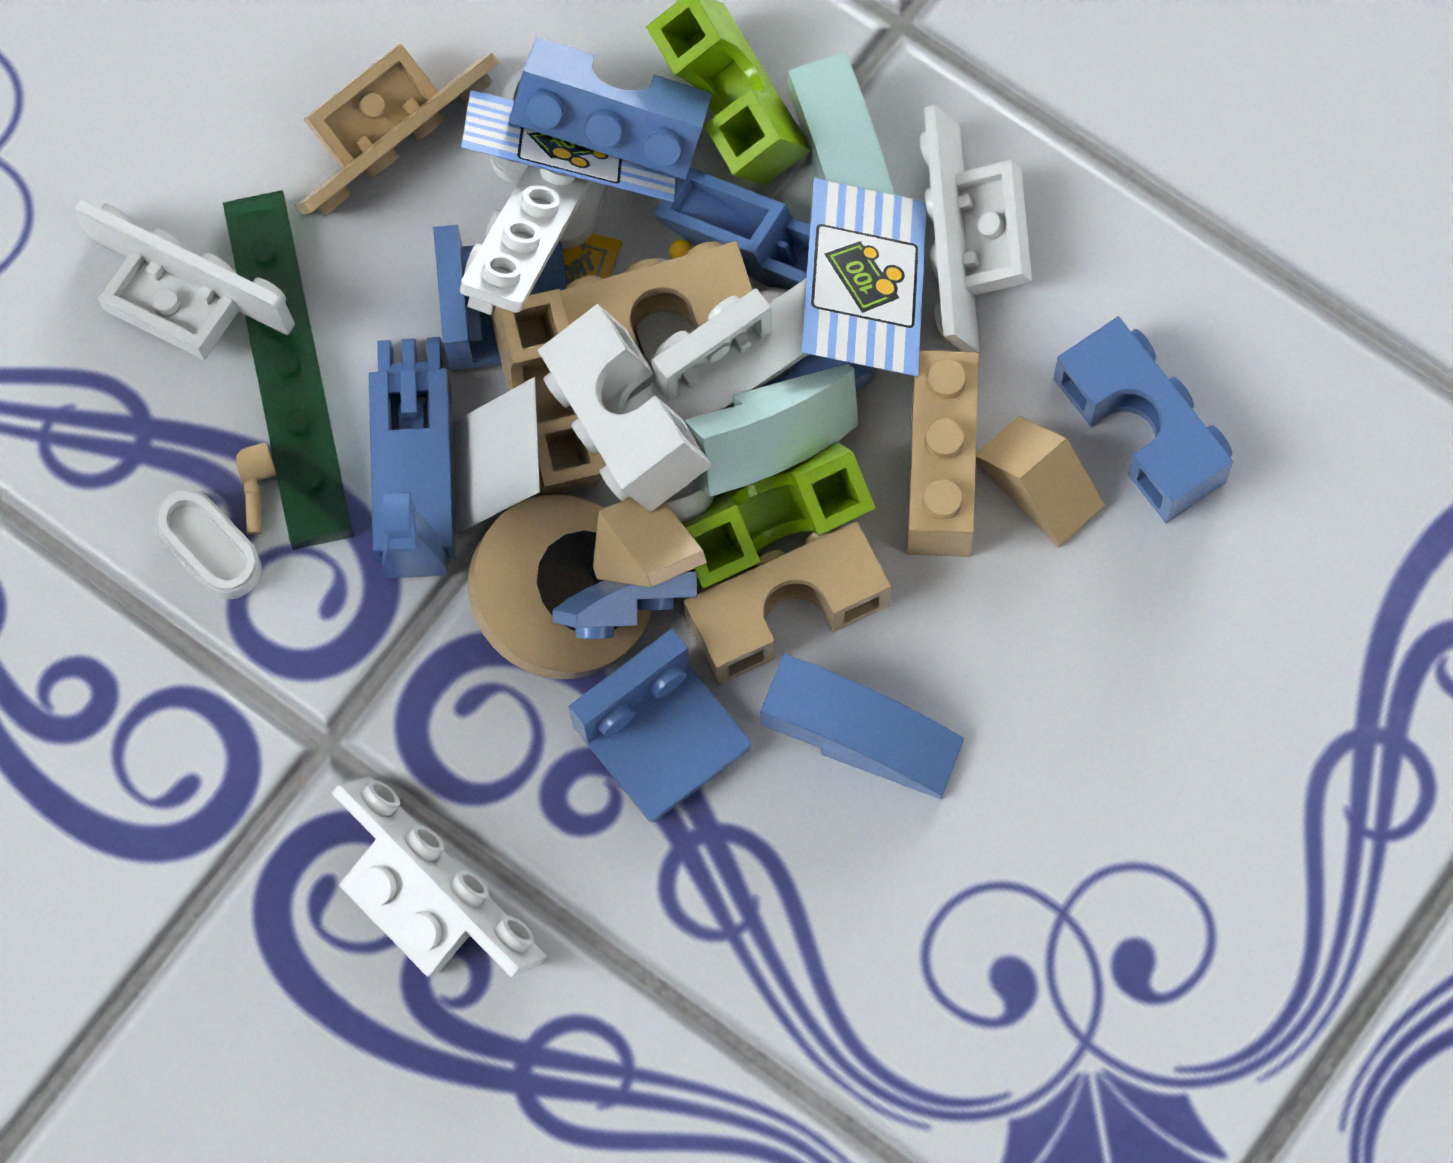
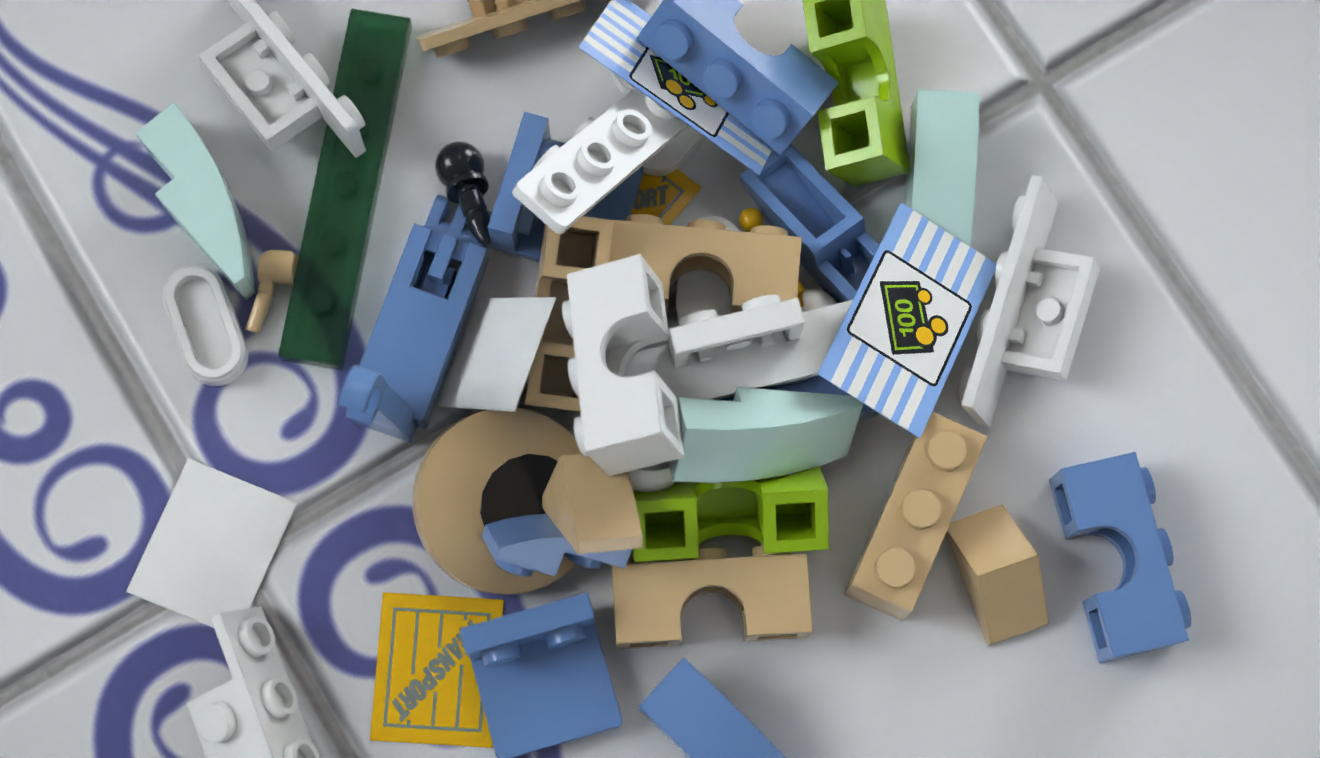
camera: 15 degrees right, 5 degrees up
none -> white sticker [126,458,297,628]
none -> light aqua slope [135,102,256,301]
none -> yellow sticker [370,592,504,748]
none -> black bar [435,142,491,245]

